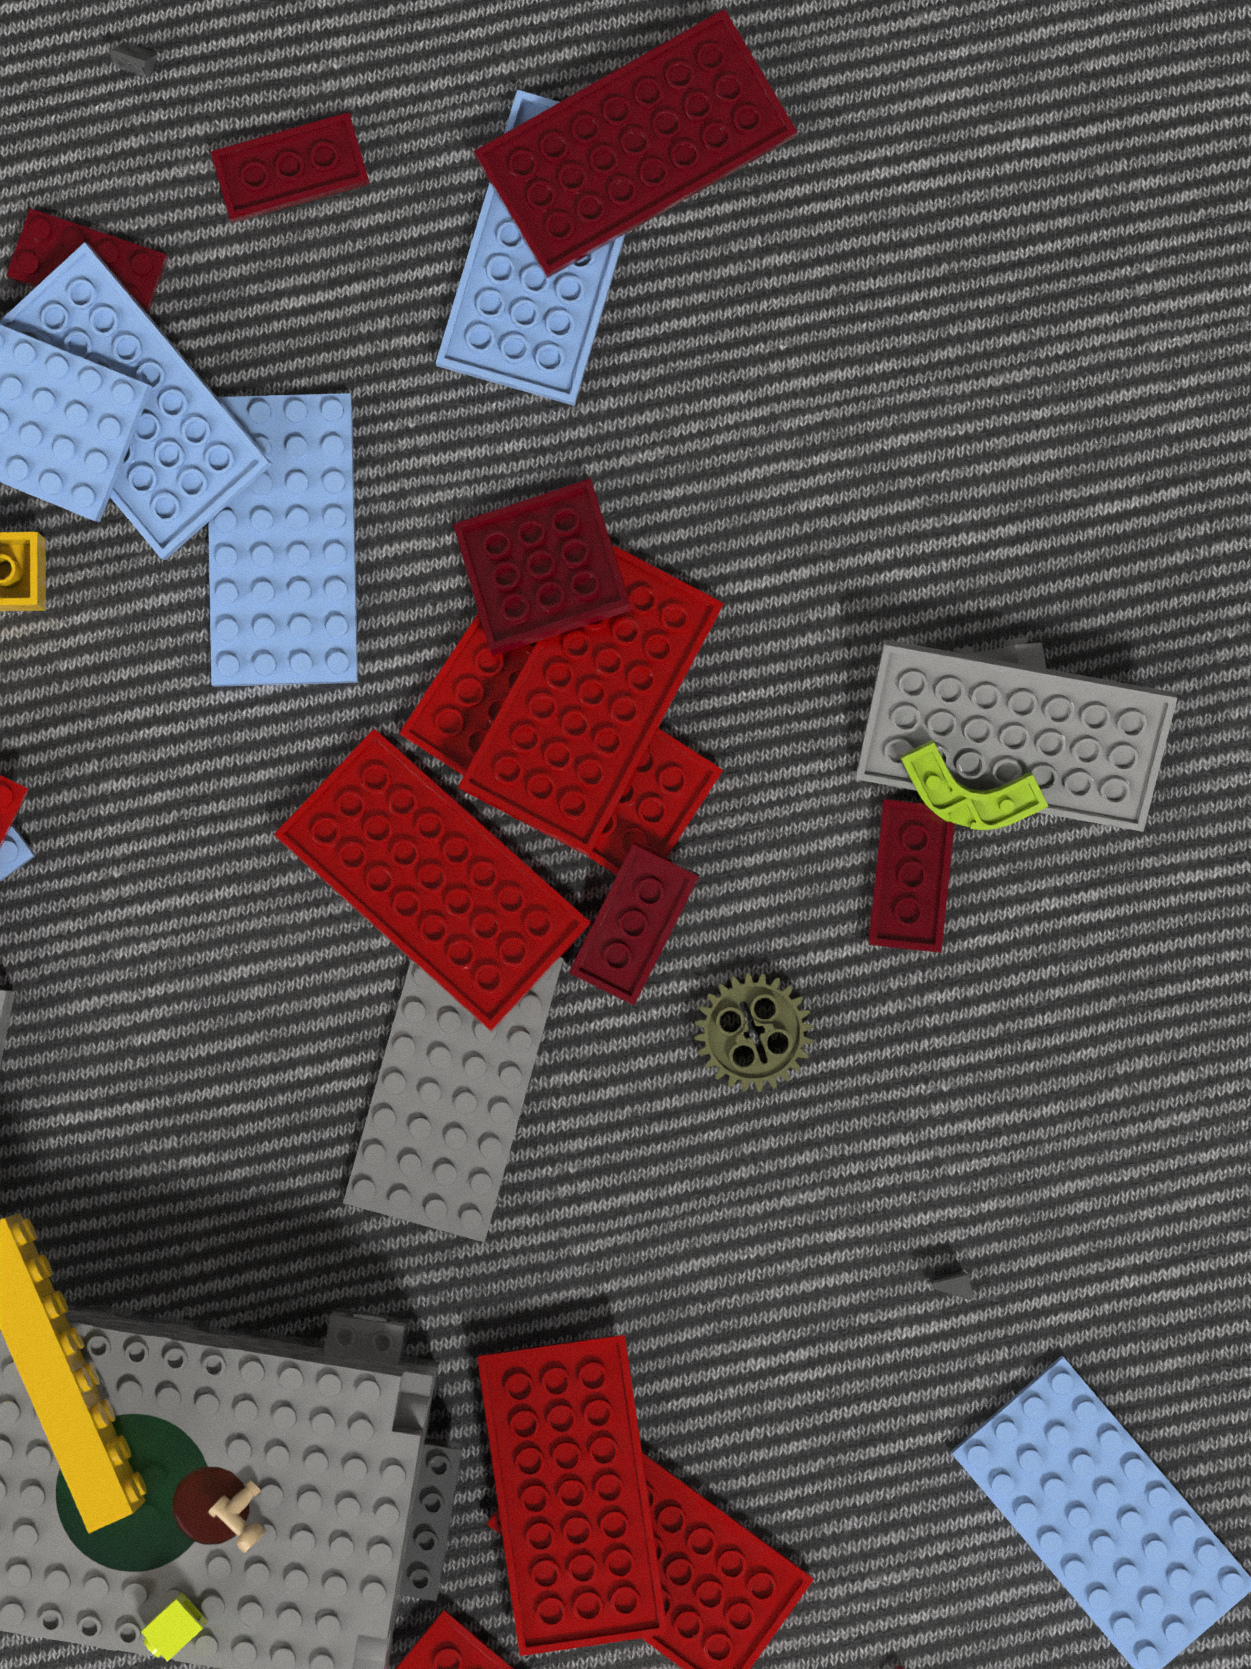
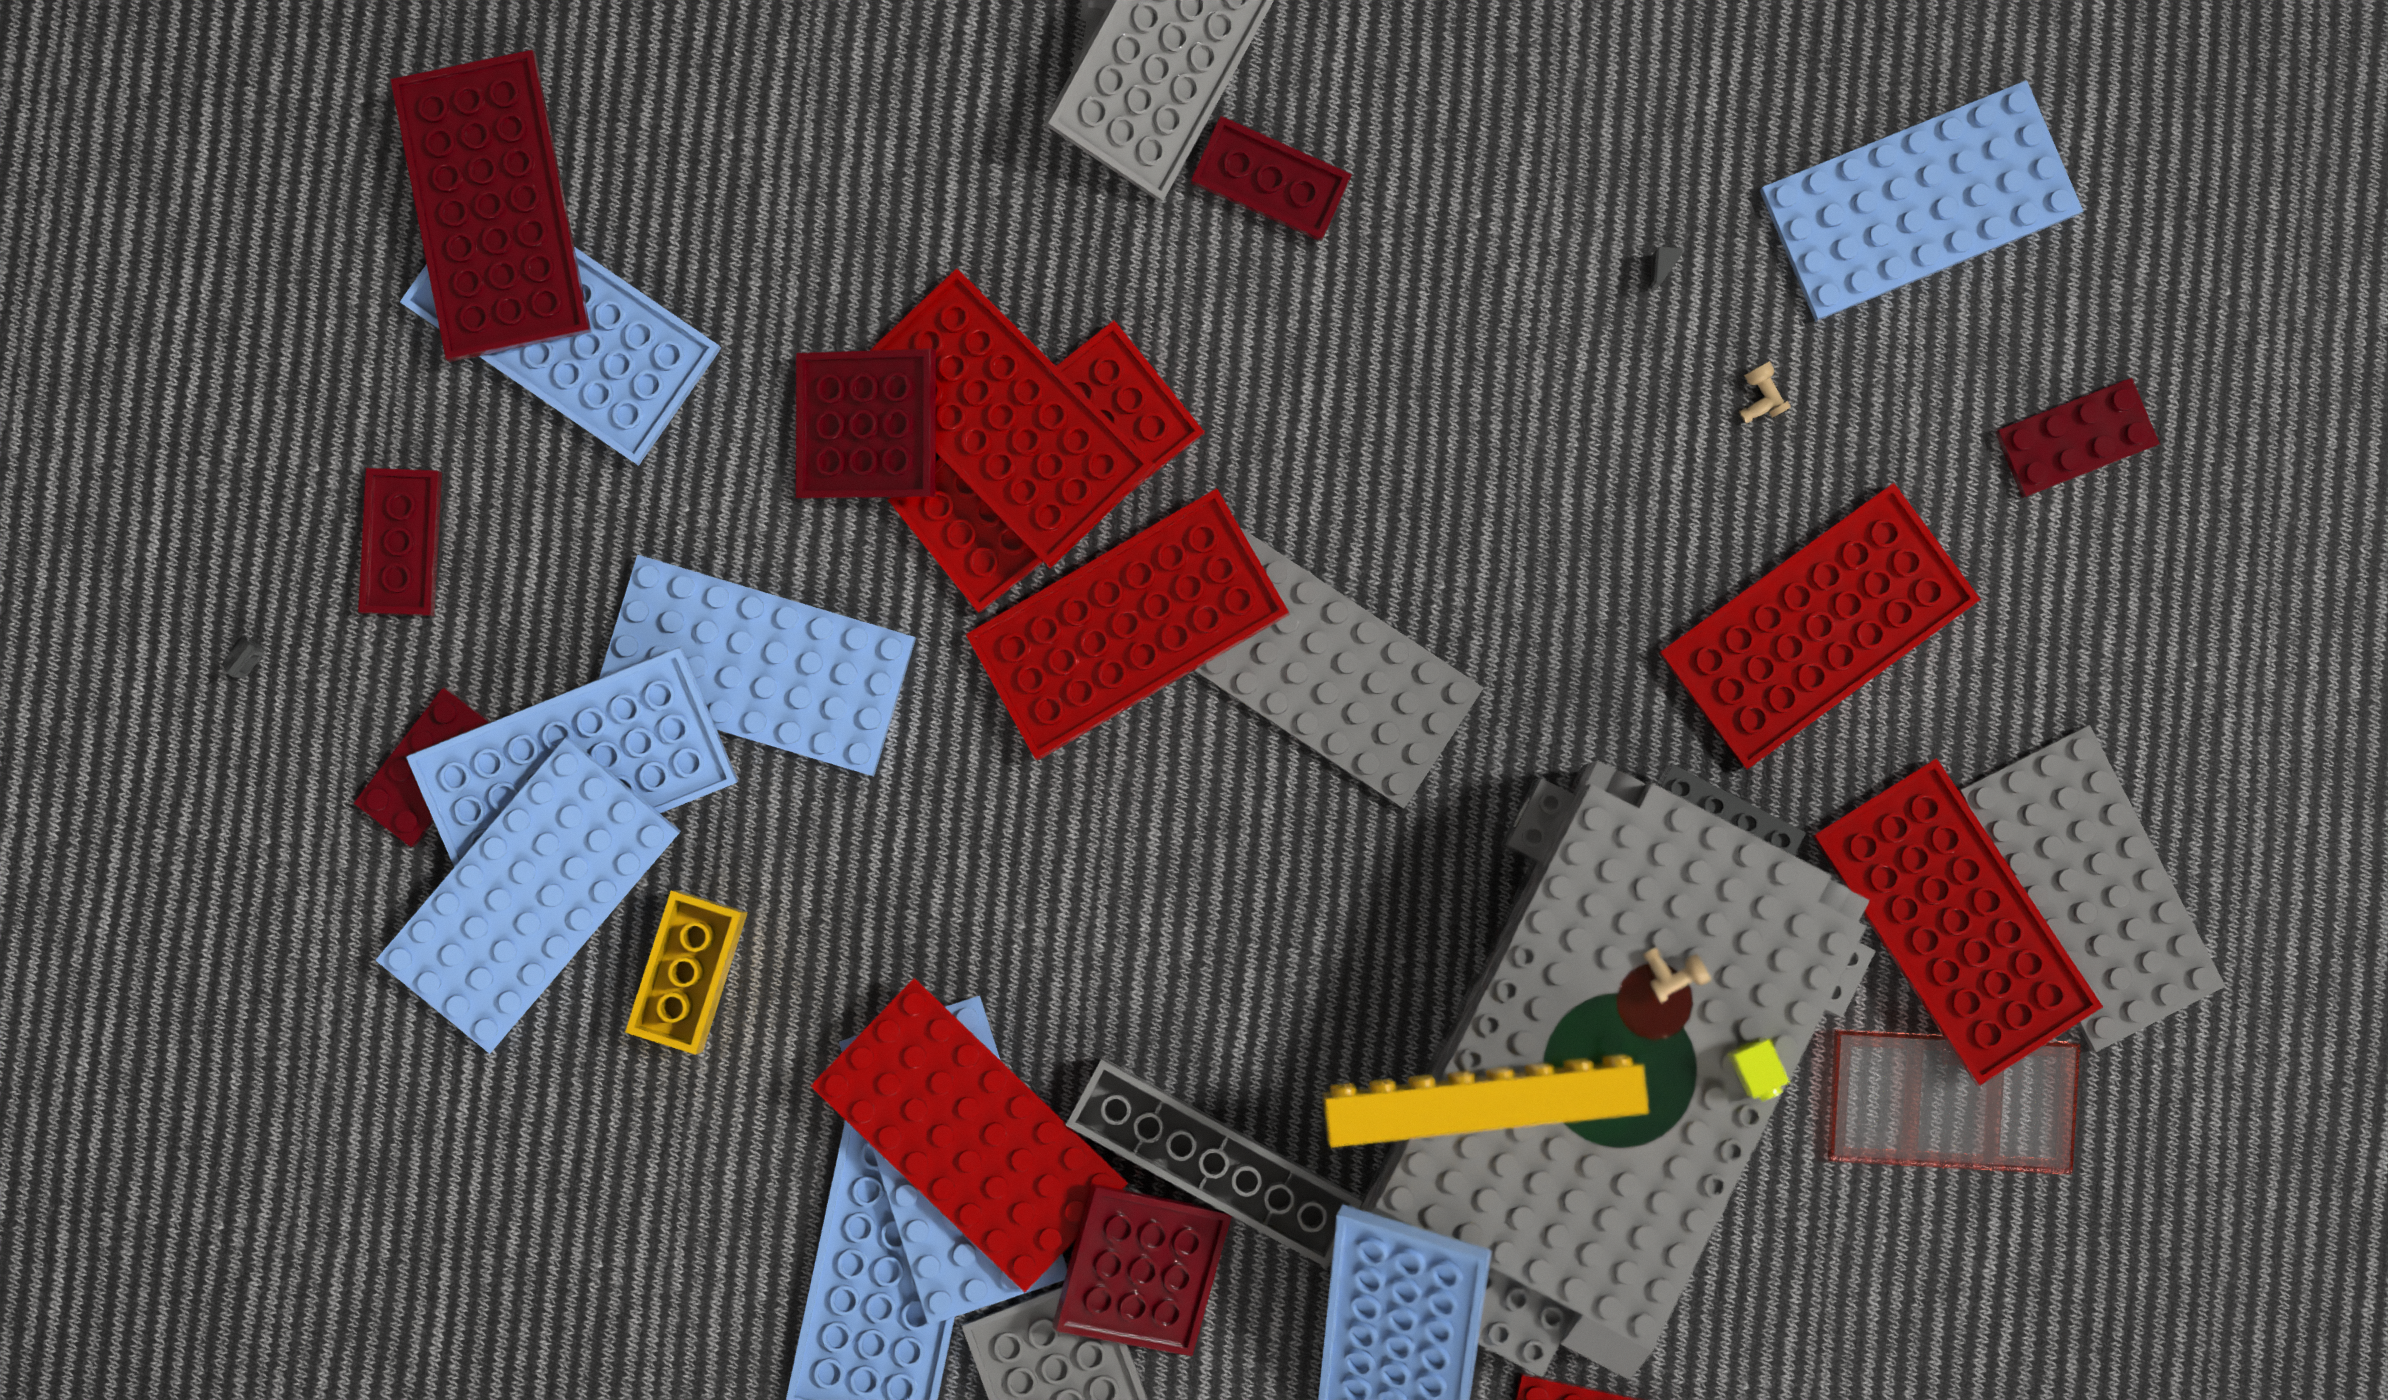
camera: 70 degrees left, 0 degrees up
red plate [477,1333,668,1656] -> none
dark red plate [569,842,700,1005] -> none
olive gear [694,973,813,1092] -> none
lime plate [900,739,1049,830] -> none
none -> tan piece [1739,361,1791,424]

